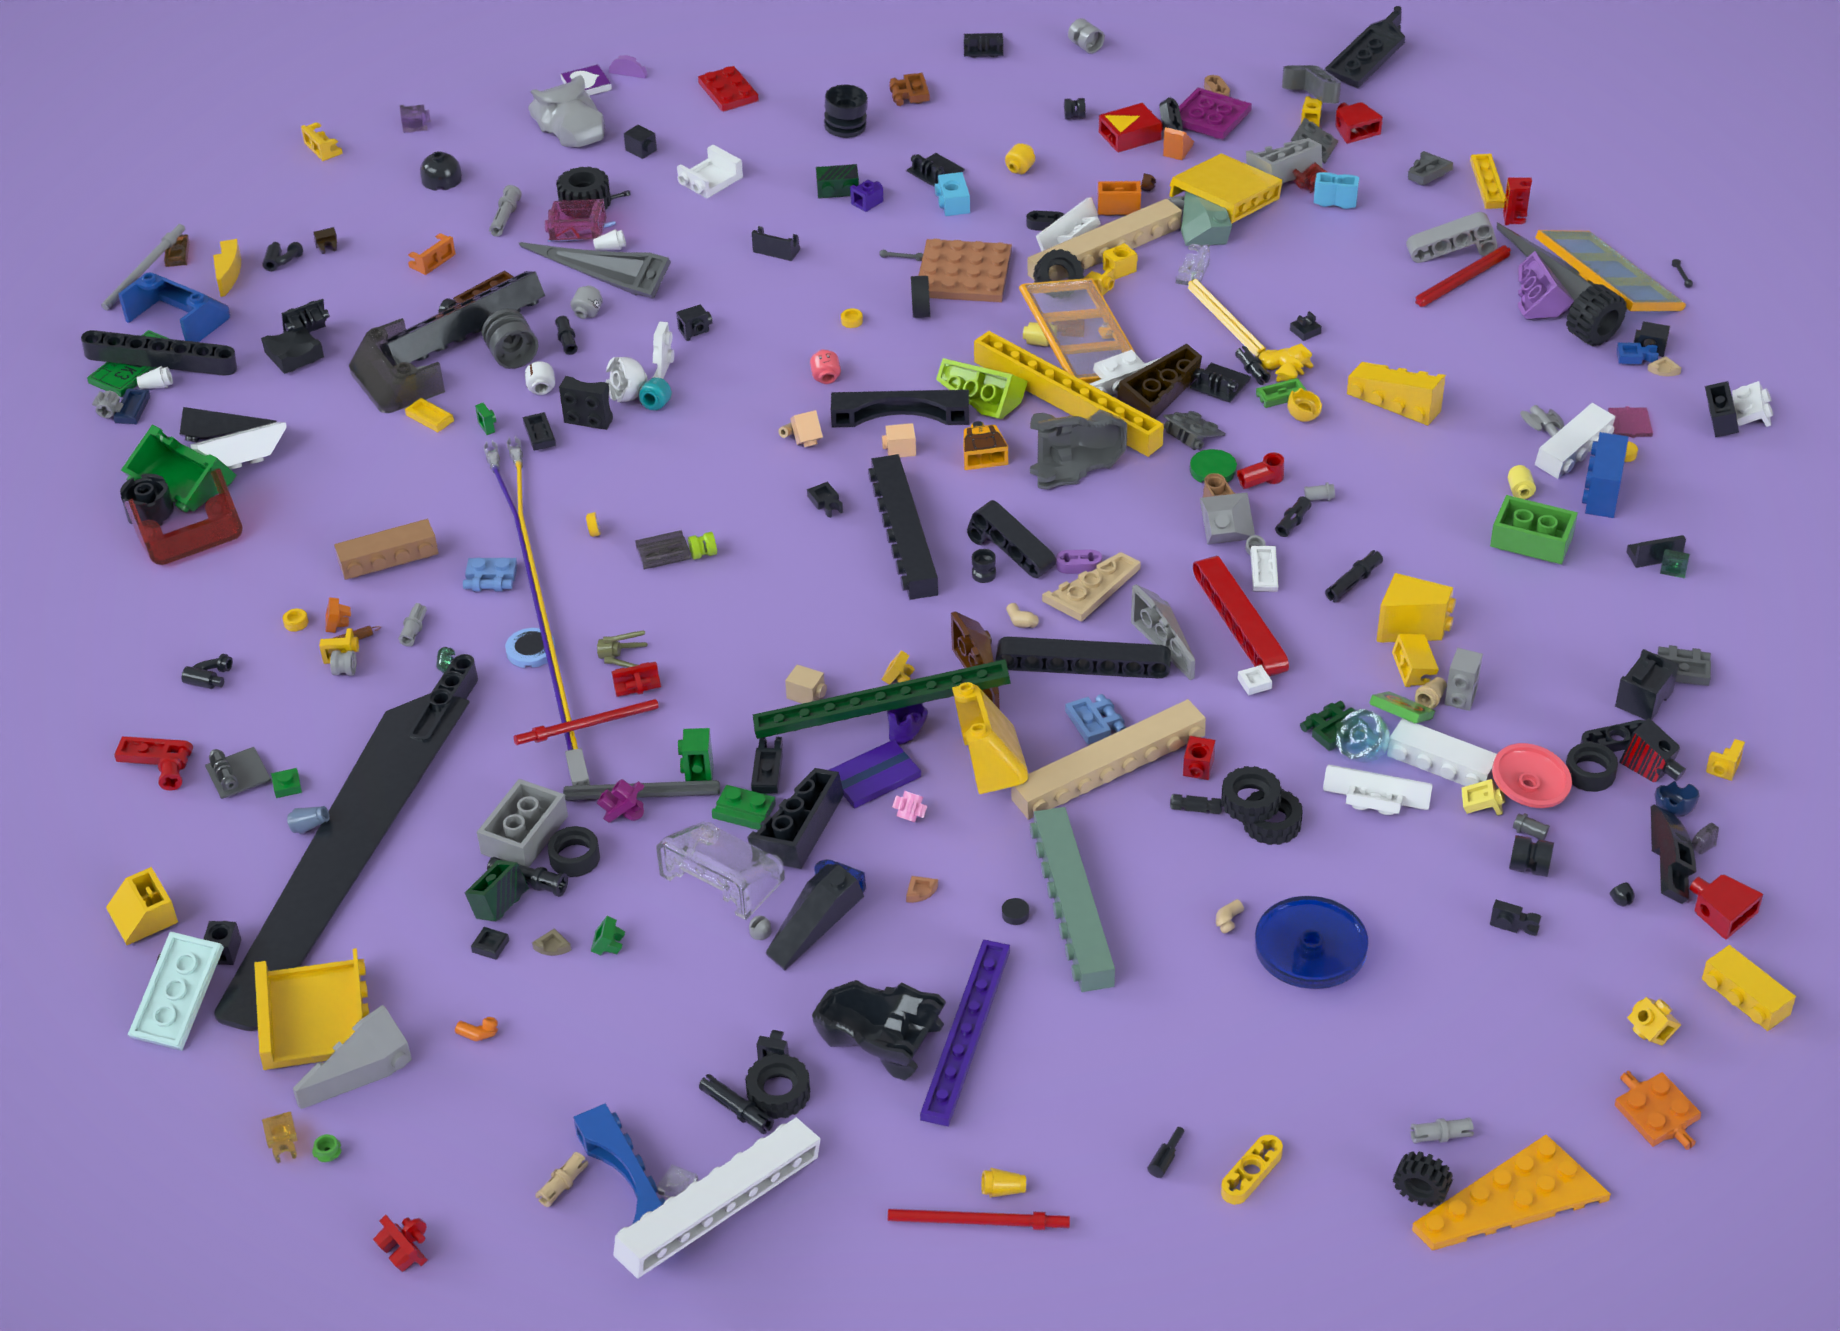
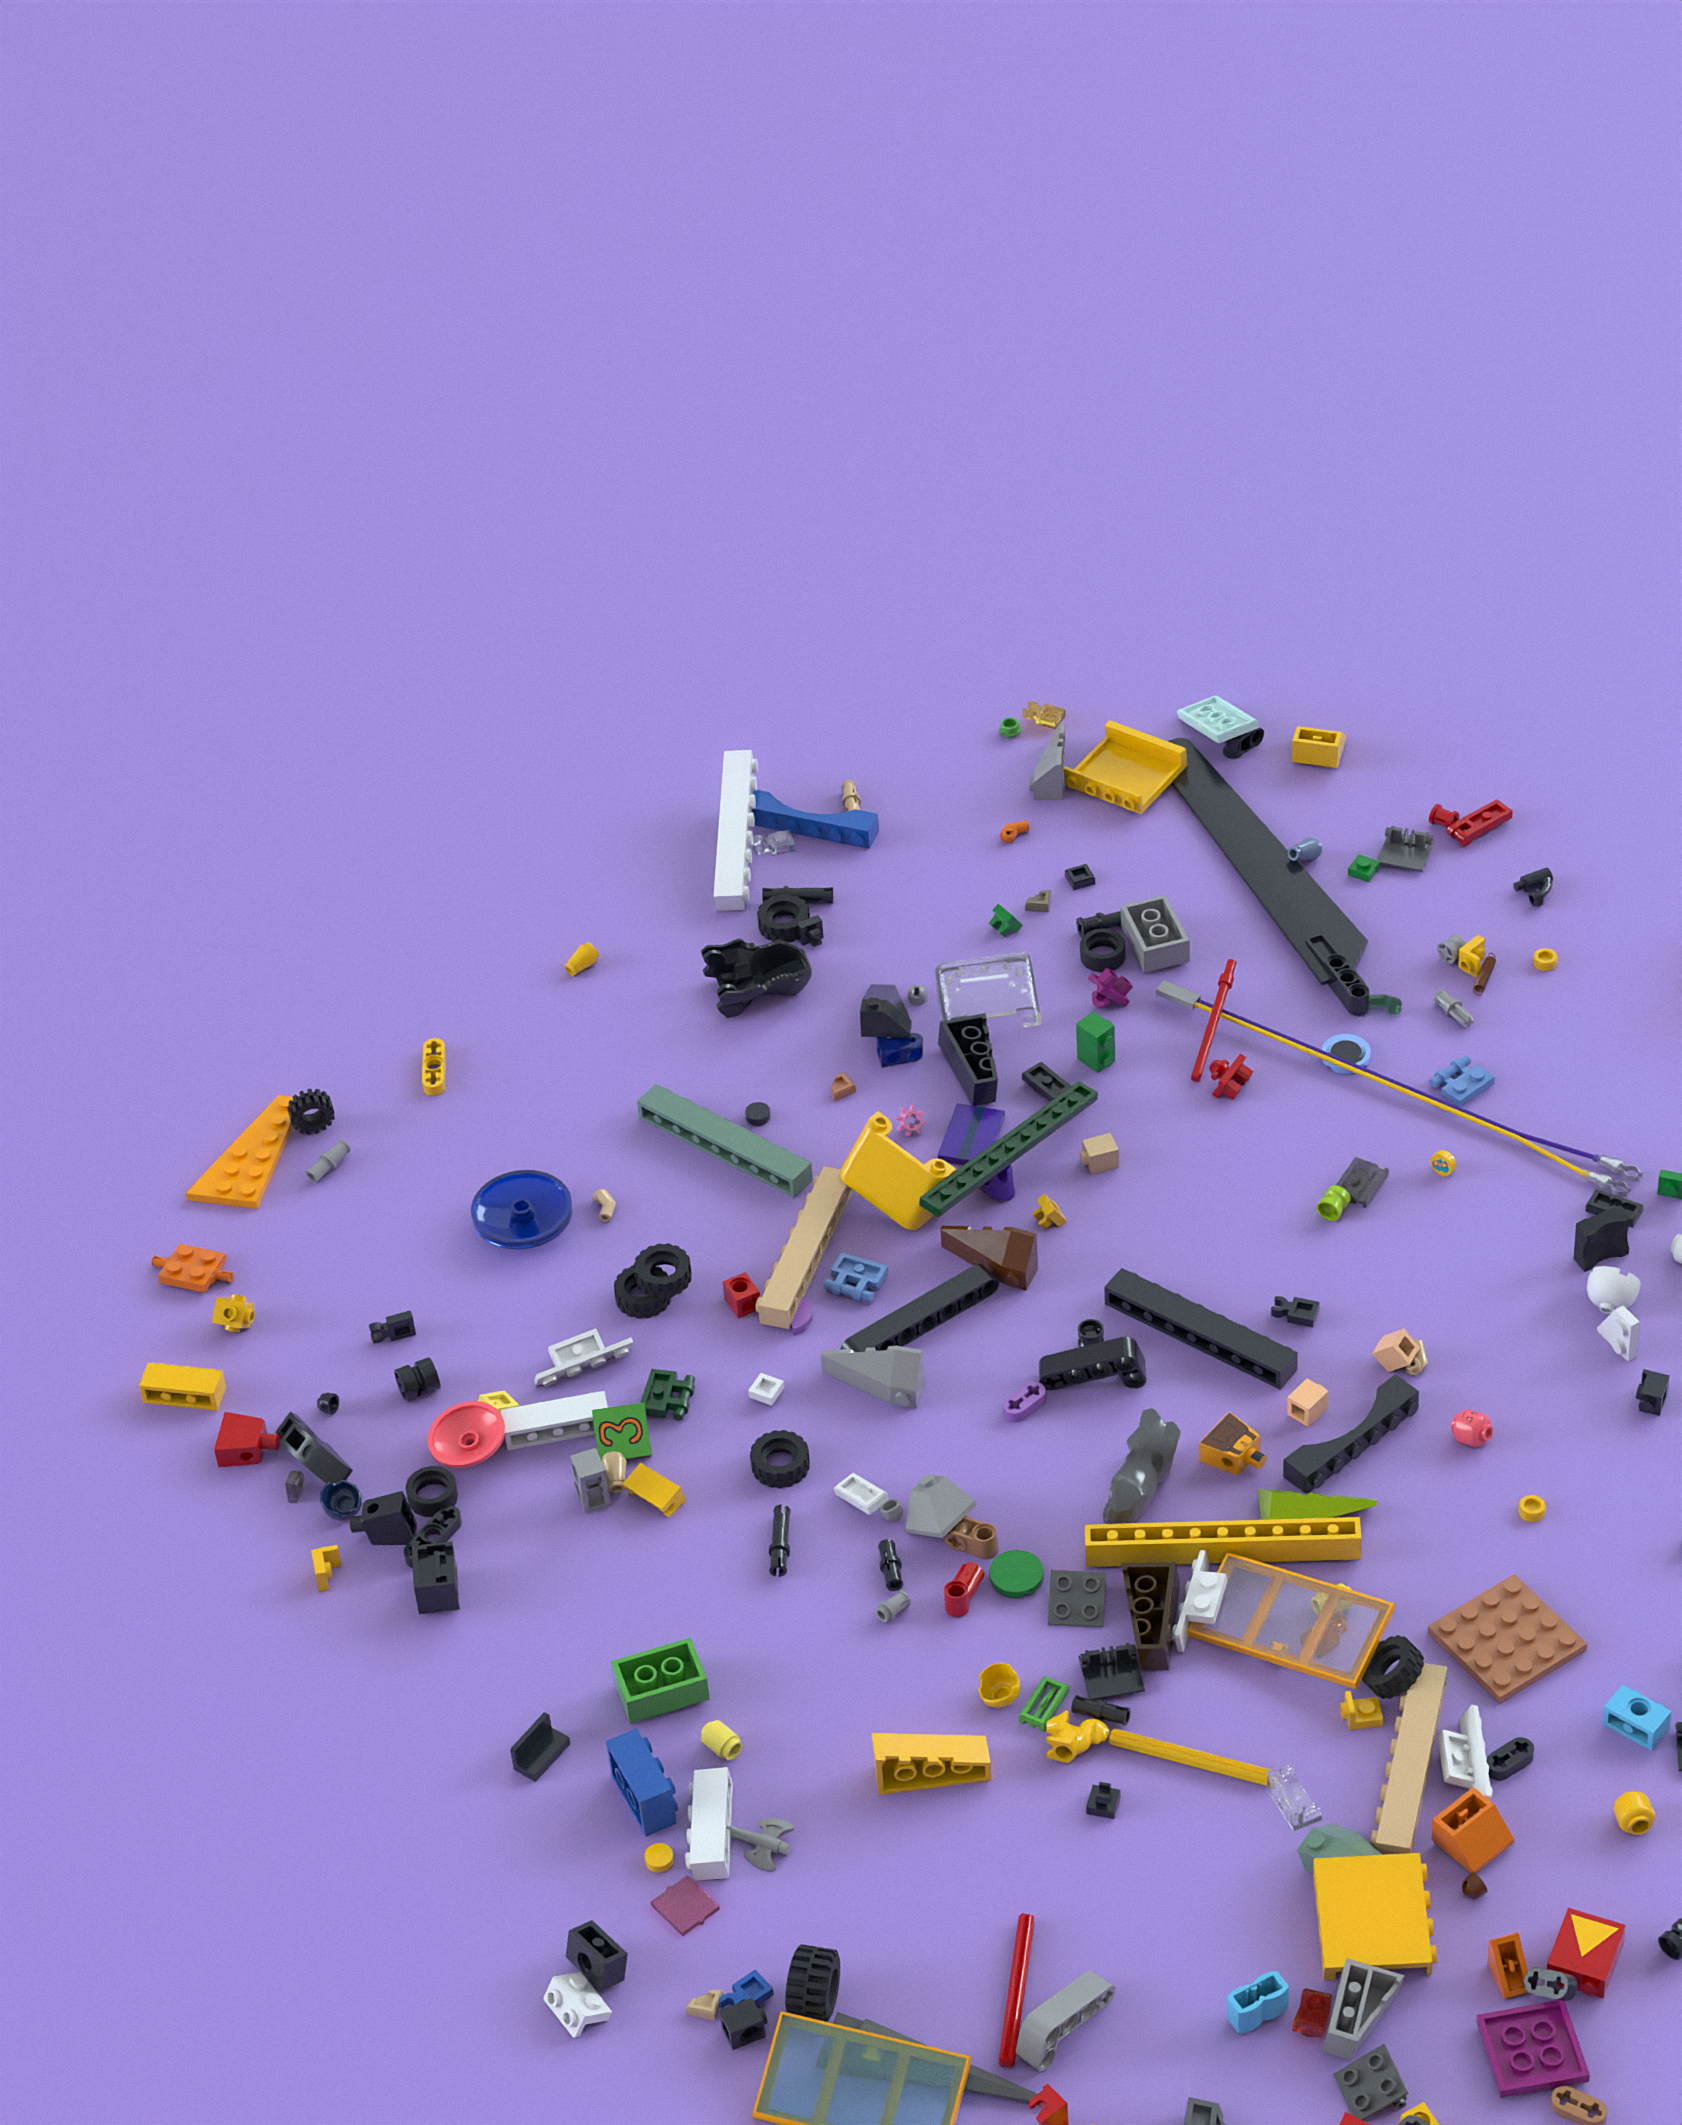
camera: 140 degrees right, 0 degrees up
black brick [203,921,242,965] -> none
orange tile [325,597,351,633] -> none
medium nougat brick [334,518,439,580] -> none
red hips [373,1214,428,1272] -> none
dark green brick [465,860,529,922] -> none
dark grey axle [563,780,720,800] -> none
olive plant [597,630,648,668] -> none
teal head [638,377,672,410] -> none
green plate [711,785,776,830] -> none
dark grey hinge [879,249,923,261] -> none
red bar [888,1209,1070,1230] -> none
black tyre [911,275,930,318] -> none
dark purple plate [920,939,1010,1127] -> none
tan arm [1006,603,1039,628] -> none
tan wing [1042,552,1141,622] -> none
yellow brick [1103,243,1138,280] -> none
black axle [1147,1127,1185,1178] -> none
black axle [1170,794,1222,814] -> none
red beam [1193,555,1289,677] -> none
clear light blue cylinder [1336,709,1391,763] -> none
yellow slope [1376,573,1456,643] -> none
dark grey pin [1513,813,1550,840] -> none
medium lavender wedge [1518,251,1574,319] -> none
dark grey plate [1657,645,1711,686] -> none
plate [1660,549,1690,578] -> none
none -> black tyre [750,1430,810,1488]

